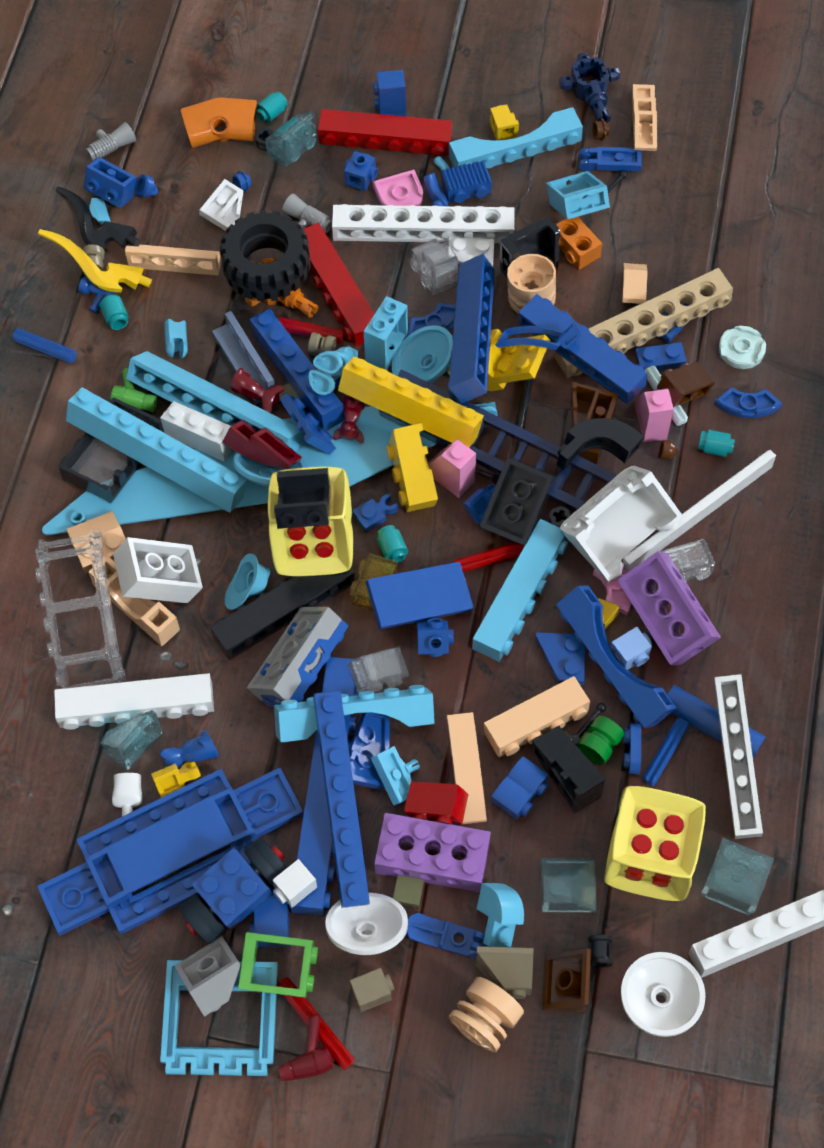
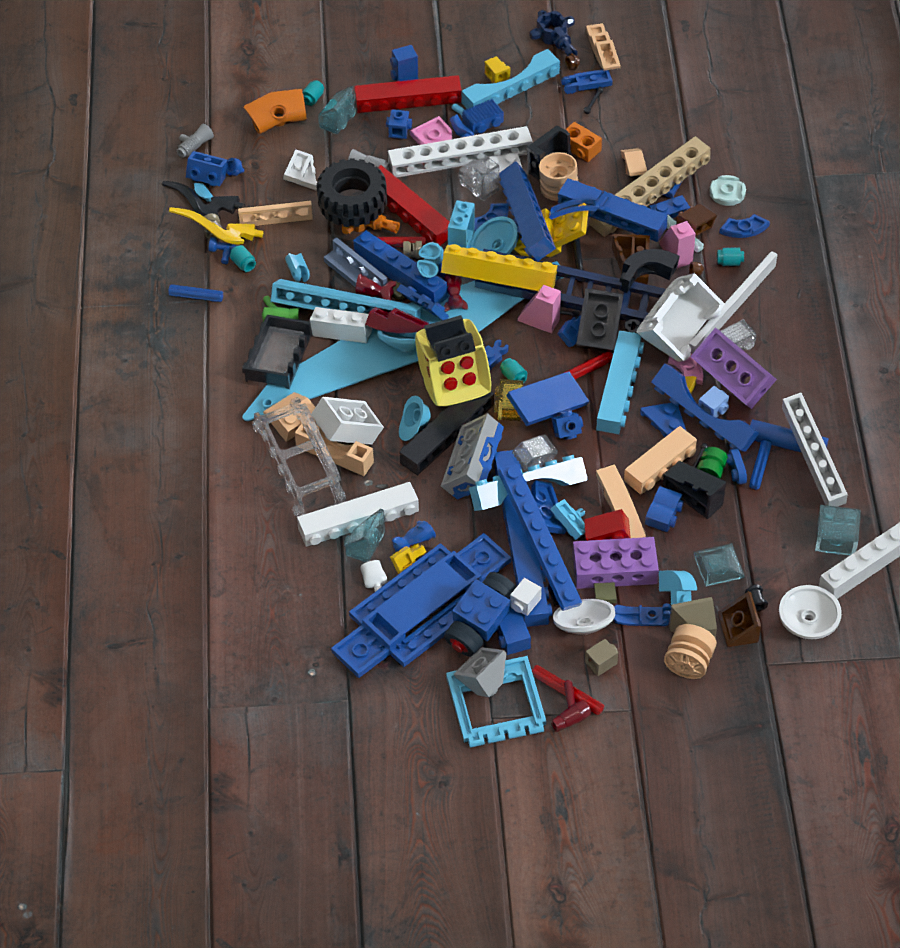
camera: 15 degrees left, 10 degrees down
medium azure brick [66,387,247,513] -> none
blue plate [232,171,251,192] -> none
bright green window [238,932,318,998] -> none
black bush [255,128,276,151] -> none
yellow wedge [386,423,438,512] -> none
medium azure window [546,171,610,220] -> none
light yellow piece [604,786,706,901] -> none

